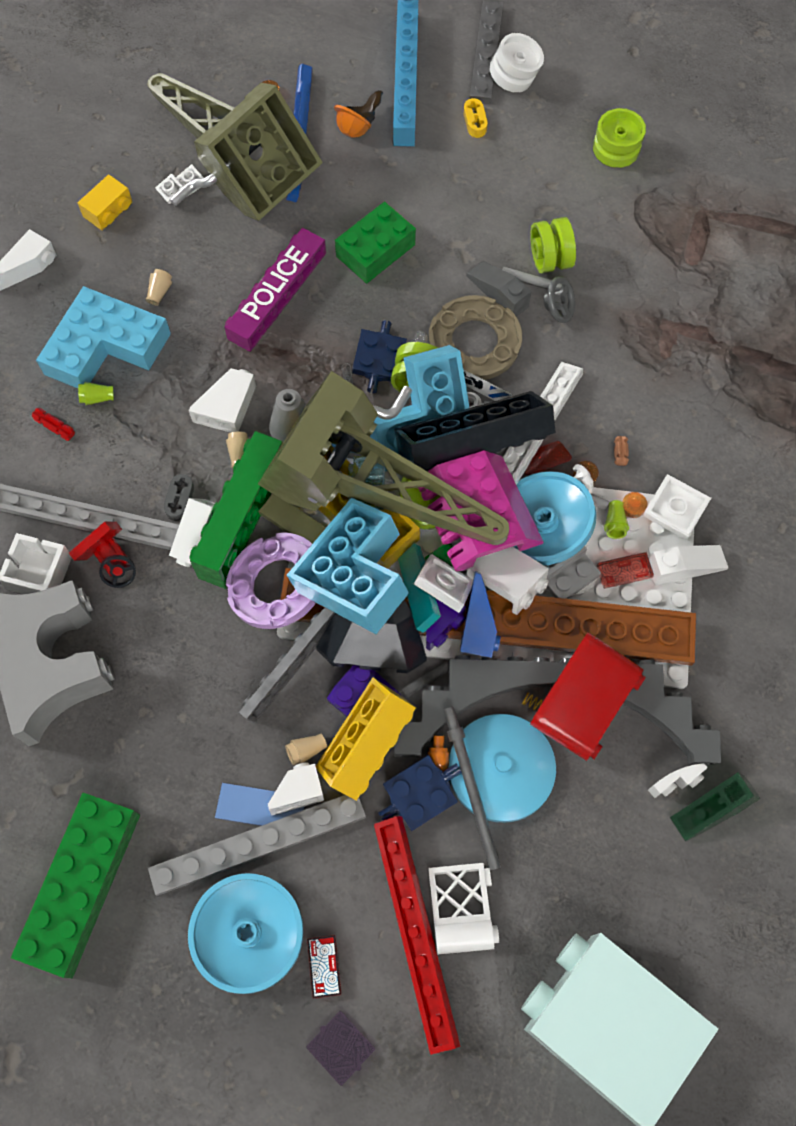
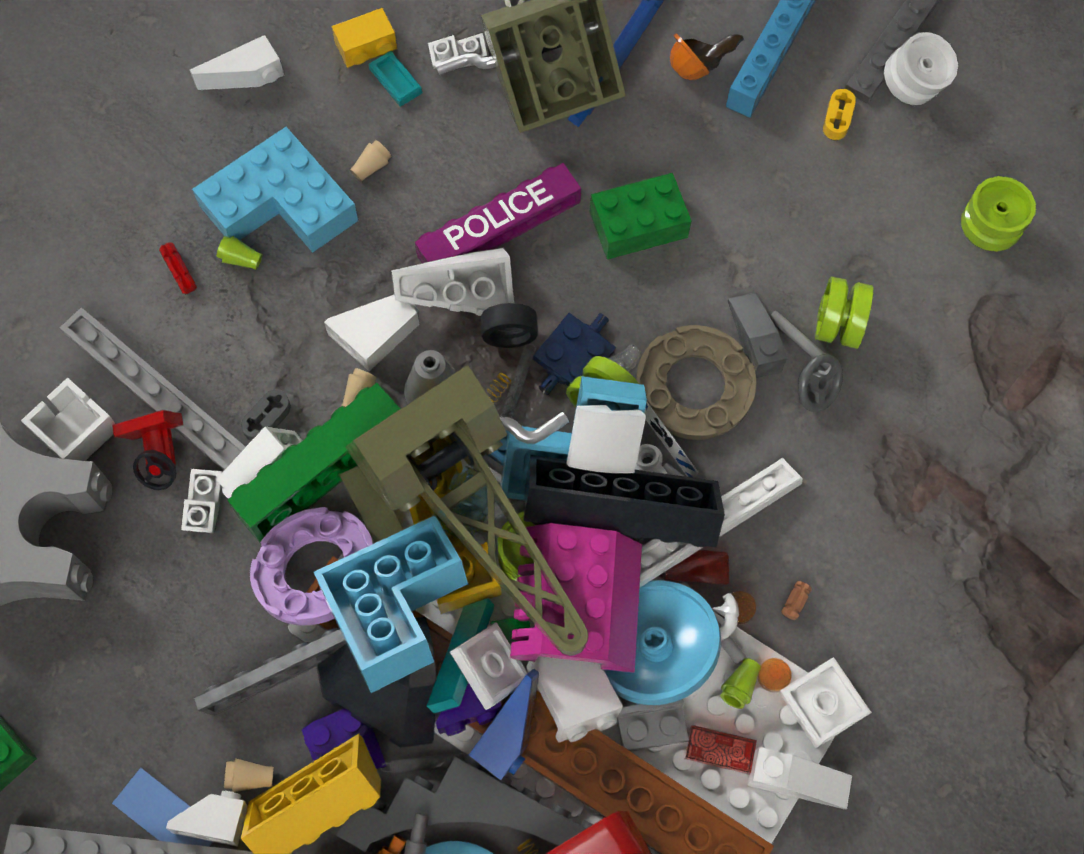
camera: 25 degrees right, 0 degrees up
none -> white slope [181,469,223,533]
none -> teal tile [369,51,423,107]
none -> white wedge [391,248,514,316]
none -> black tyre [481,303,538,348]
none -> white slope [566,405,646,473]

